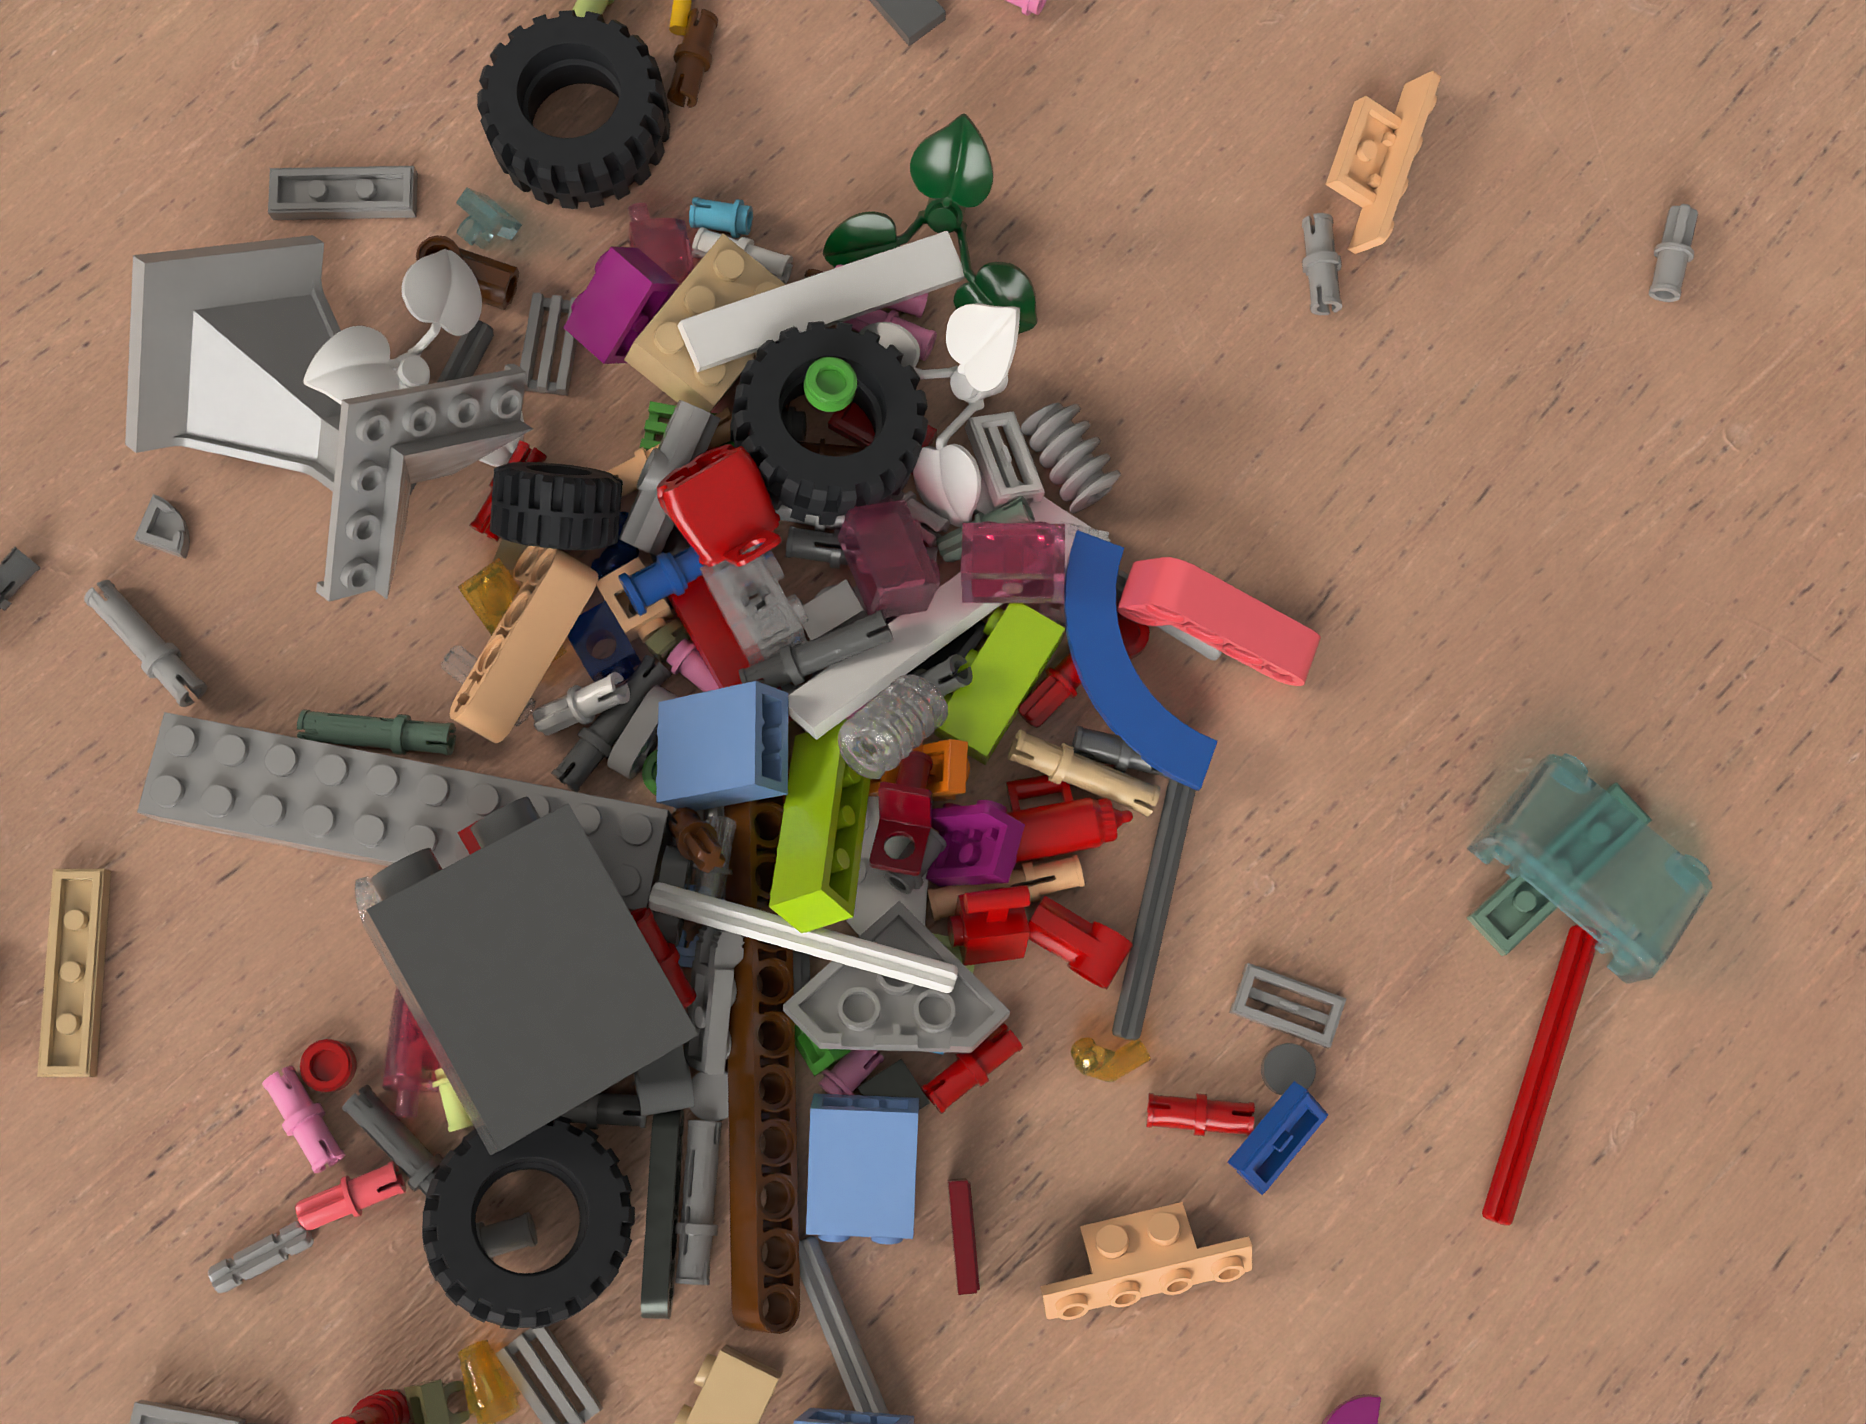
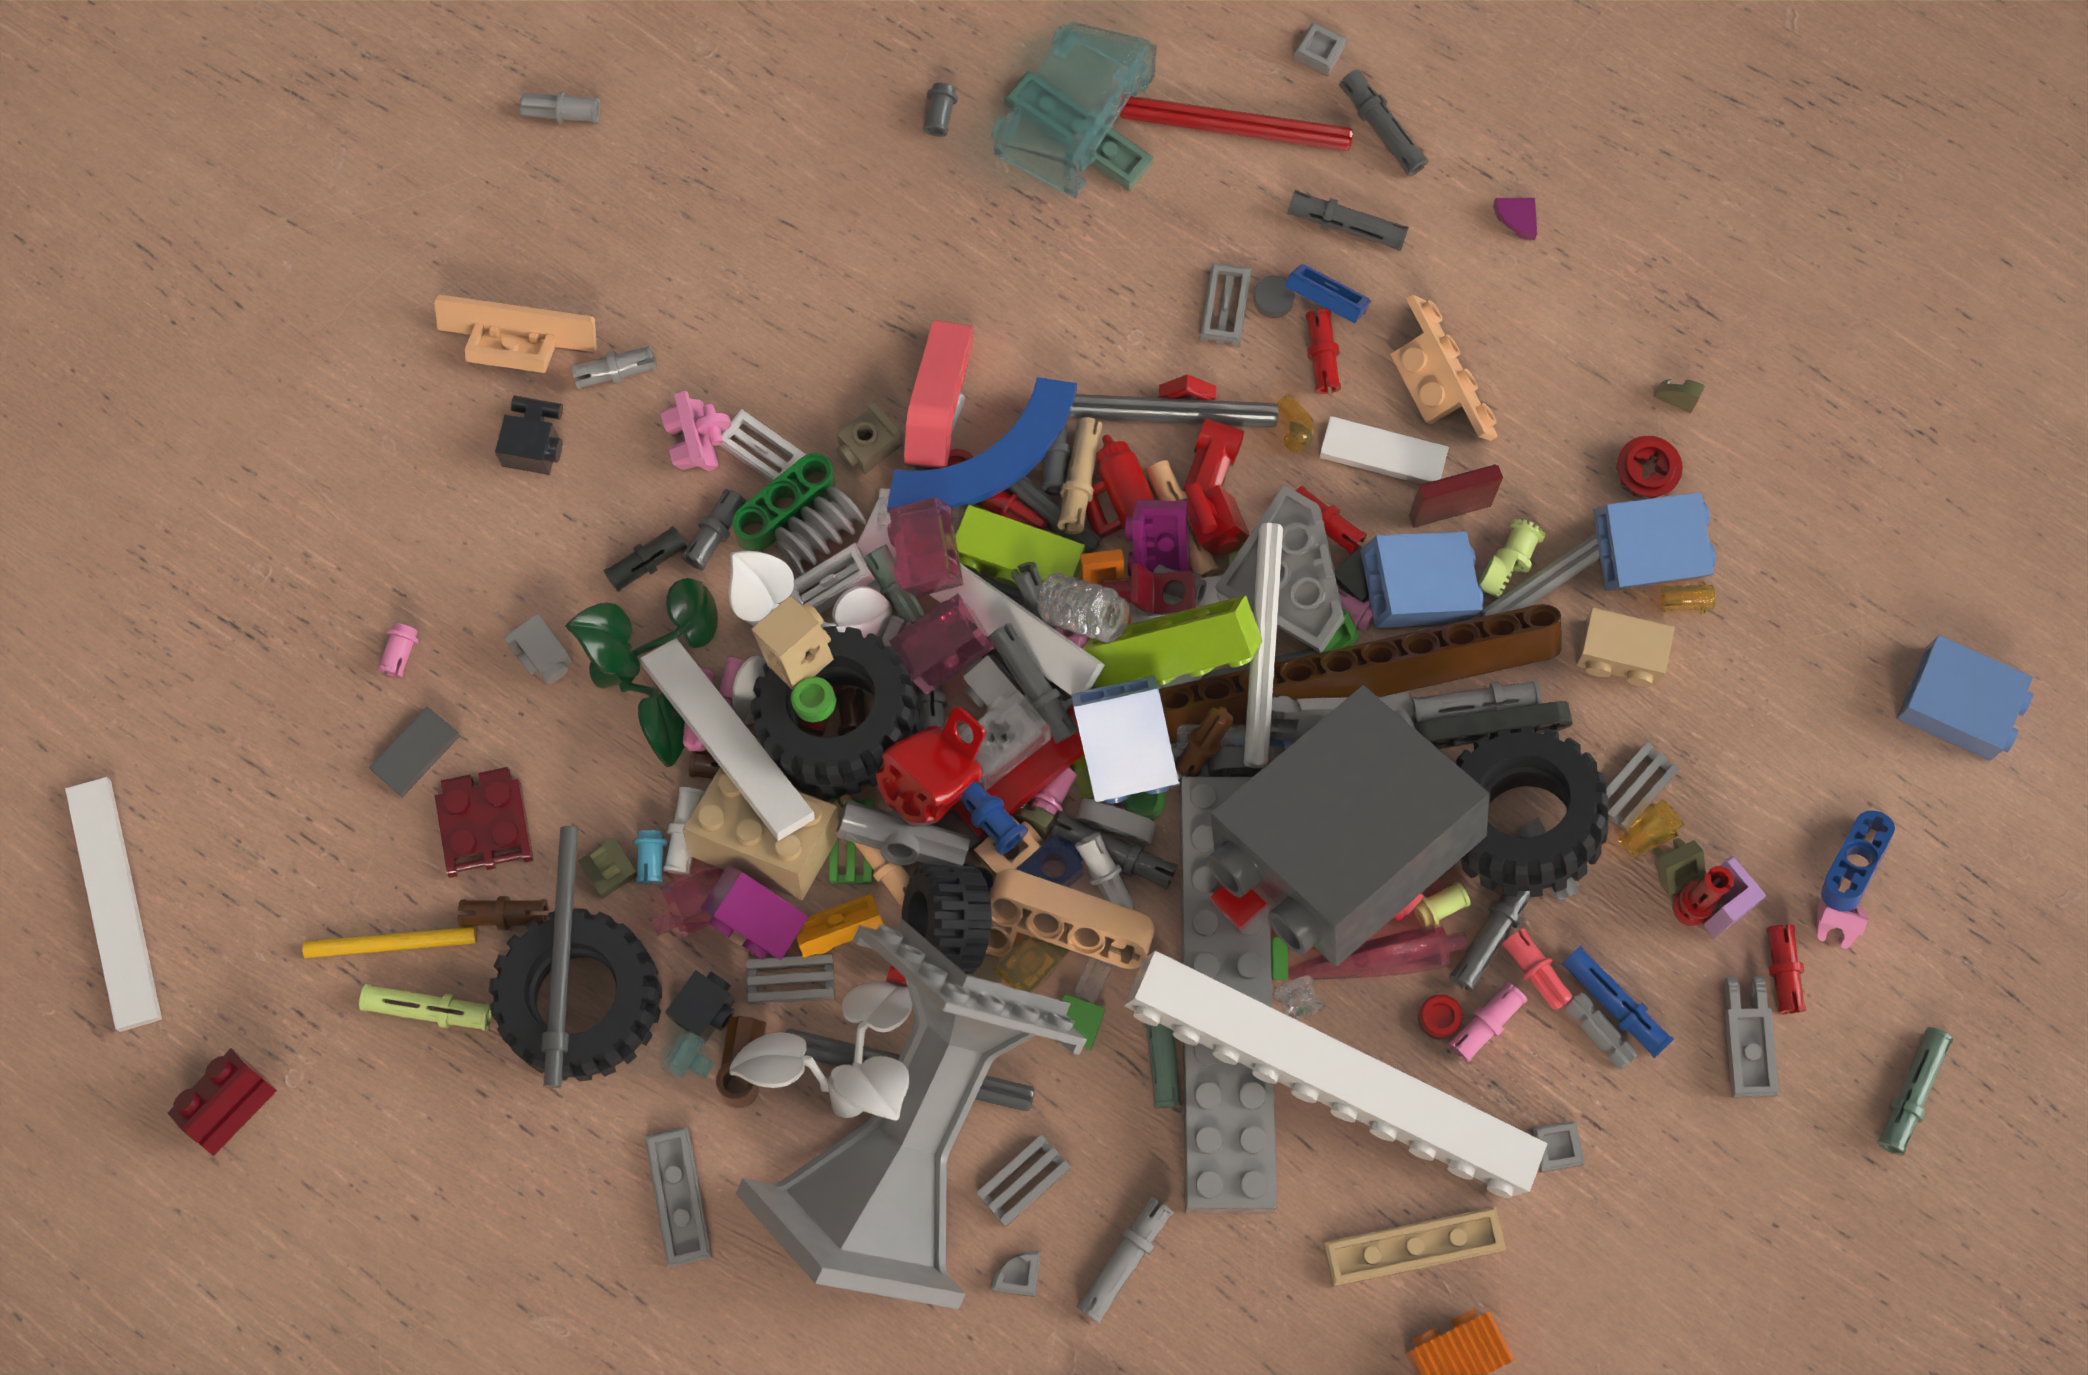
camera: 100 degrees left, 5 degrees down
none -> dark red plate [434,767,533,878]
none -> black brick [495,395,563,475]
none -> light grey brick [503,614,573,684]
none -> dark grey bar [541,826,578,1088]
none -> olive tile [578,837,637,899]
none -> pearl dark grey pin [603,526,687,592]
none -> bright pink hips [660,391,731,472]
none -> black brick [665,970,735,1044]
none -> dark grey pin [681,489,746,570]
none -> white tile [719,409,806,482]
none -> green beam [732,453,835,552]
none -> tan brick [752,595,833,690]
none -> light orange plate [796,893,883,958]
none -> dark tan brick [836,401,902,475]
none -> dark grey pin [923,83,958,137]
none -> light grey tile [976,1134,1071,1227]
none -> dark grey axle [1005,476,1100,554]
none -> bright green tile [1062,994,1105,1051]
none -> white brick [1124,951,1547,1199]
none -> red tile [1159,374,1216,400]
none -> dark grey pin [1287,190,1409,251]
none -> light grey tile [1294,22,1347,76]
none -> white tile [1319,416,1449,484]
none -> dark grey pin [1339,69,1429,177]
none -> yellowish green connector [1478,519,1546,598]
none -> light grey tile [1531,1121,1585,1173]
none -> blue pin [1561,946,1674,1058]

